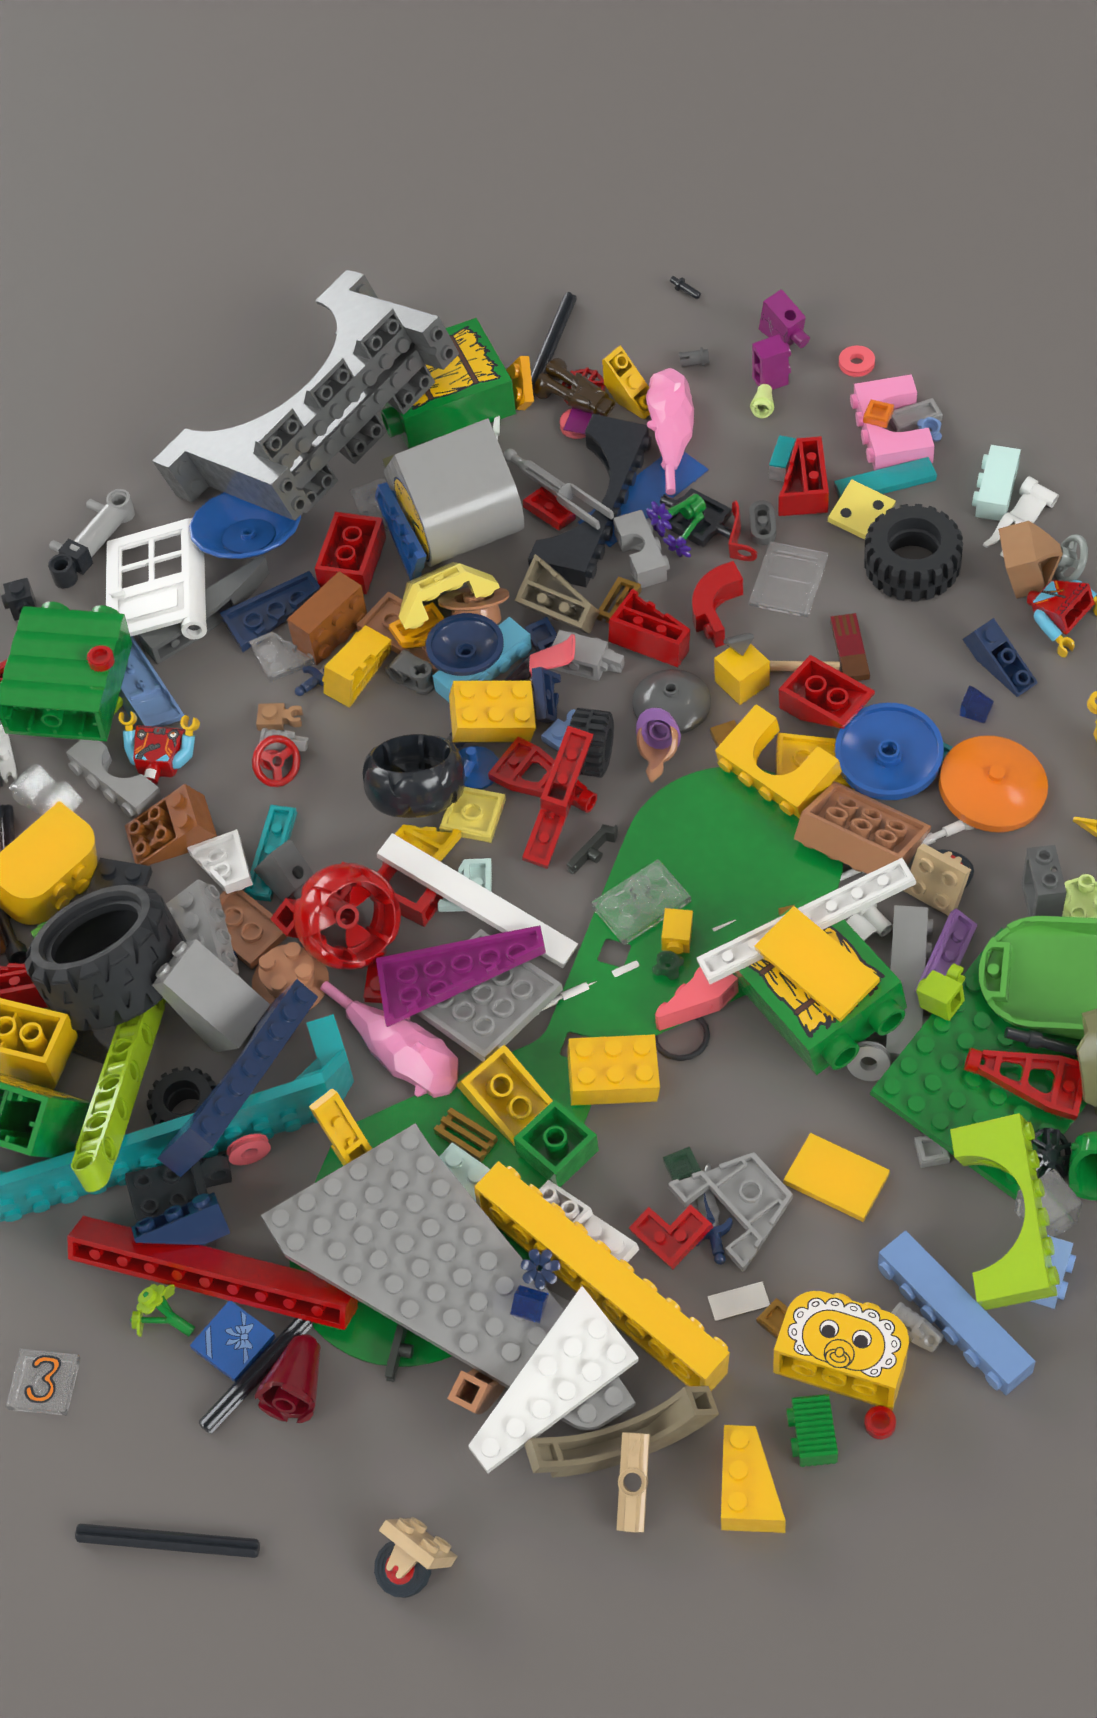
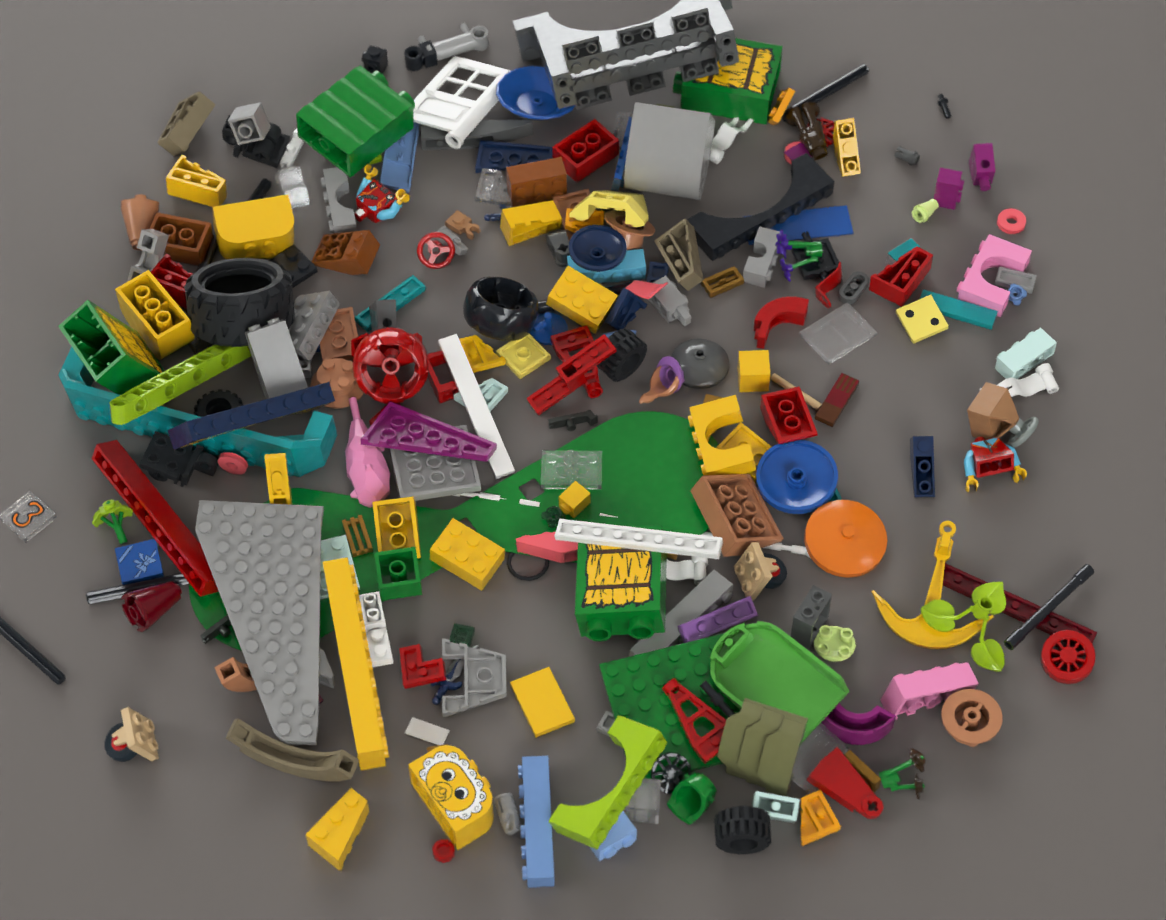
camera: 30 degrees right, 0 degrees up
red tile [87,645,115,672] -> none
dark blue slope [131,1192,231,1245] -> none
white wing [187,829,253,894] -> none
white wing [468,1286,639,1474] -> none
light grey piece [503,448,614,530] -> none
clear blue slope [510,1285,549,1323] -> none
dark blue plant [520,1249,560,1290] -> none
red wing [523,487,576,531] -> none
red wedge [608,588,690,668] -> none
tan piece [616,1432,650,1532] -> none
bright pink piece [646,368,694,495] -> none
dark grey slope [723,633,754,656] -> none
yellow tile [754,906,880,1022] -> none
green brick [786,1394,838,1467] -> none
light grey piece [847,1041,891,1081] -> none
orange tile [863,399,894,428] -> none
black tyre [864,504,963,602] -> none
lime brick [916,963,965,1021] -> none
clear blue slope [960,685,994,723] -> none

